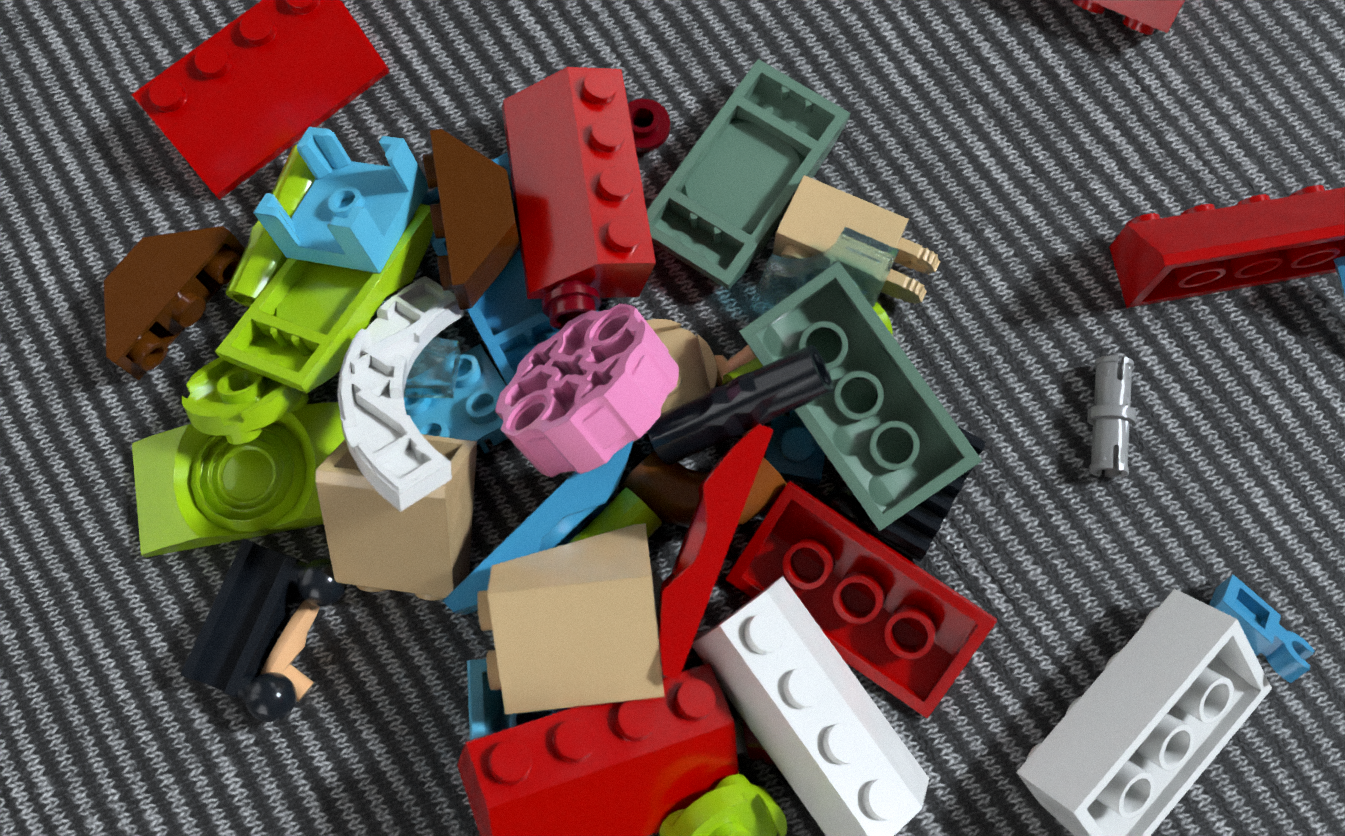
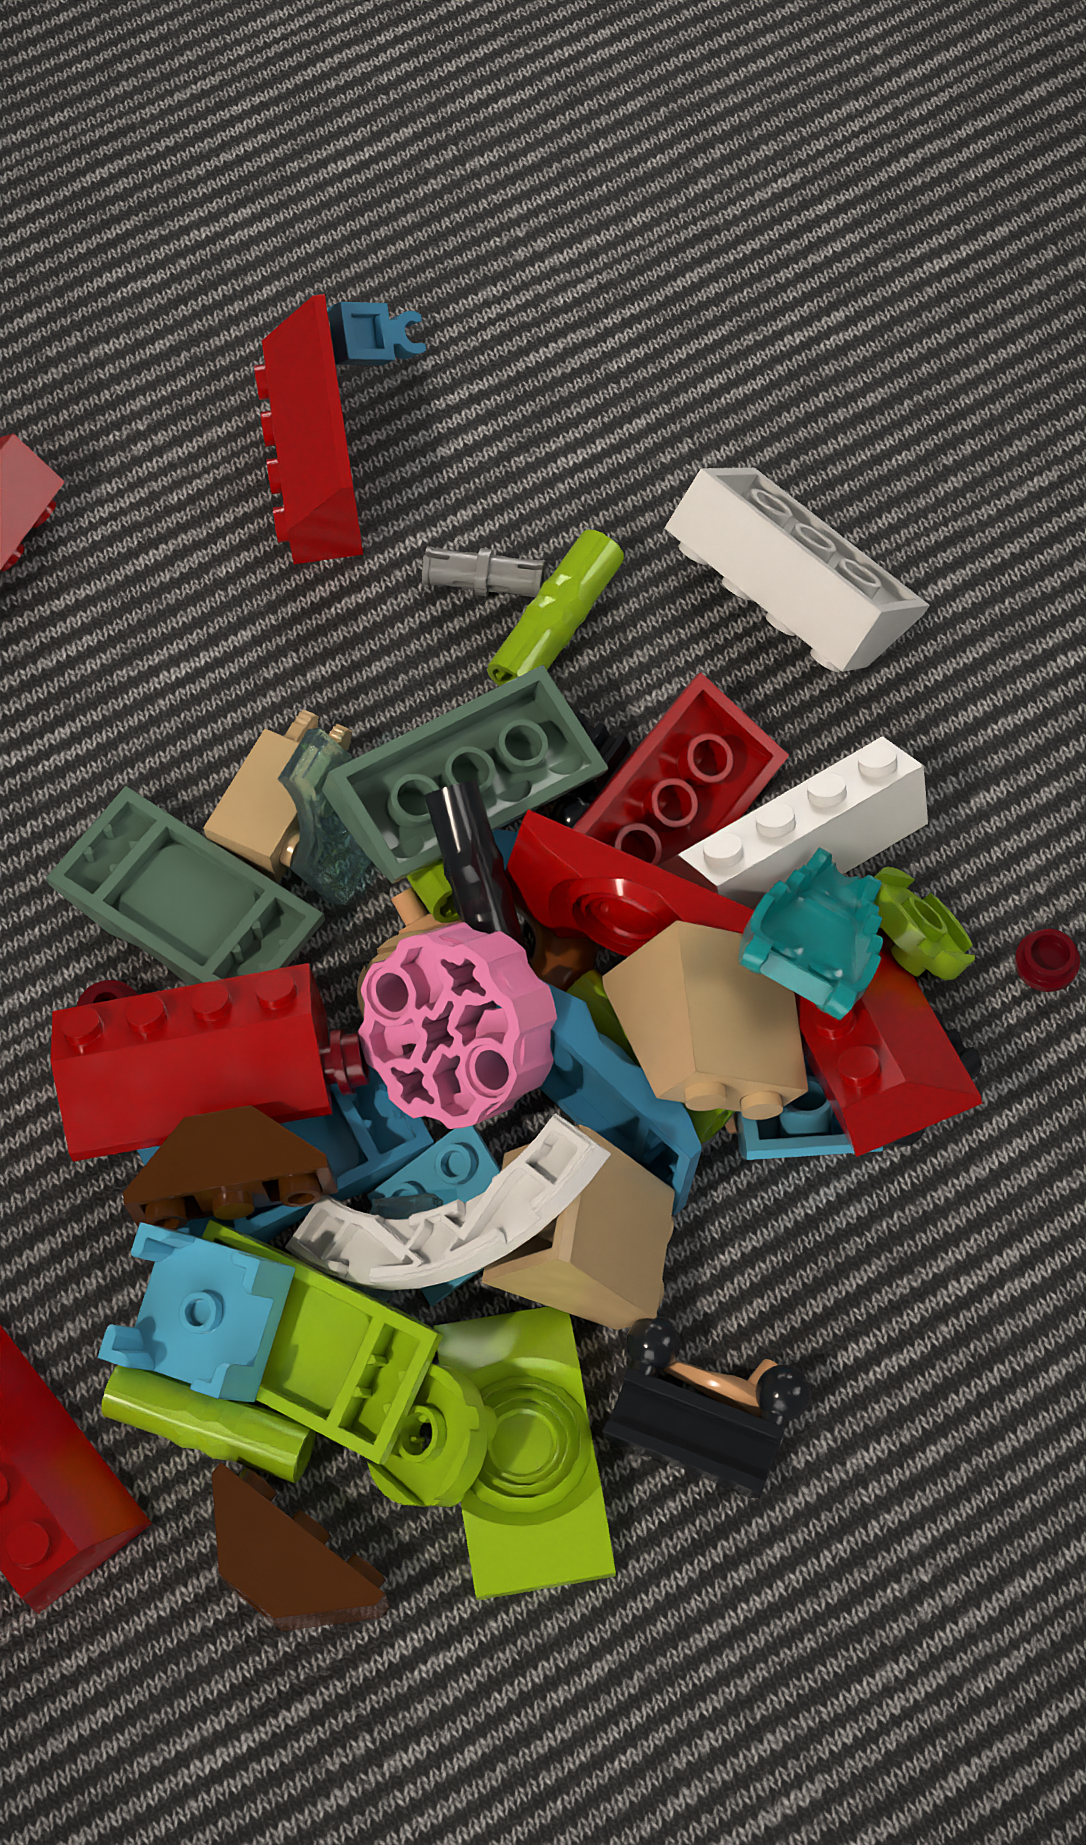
camera: 90 degrees left, 10 degrees down
dark azure plate [1209,574,1314,683] -> none
none -> lime axle [487,529,625,686]
none -> teal animal [738,847,883,1020]

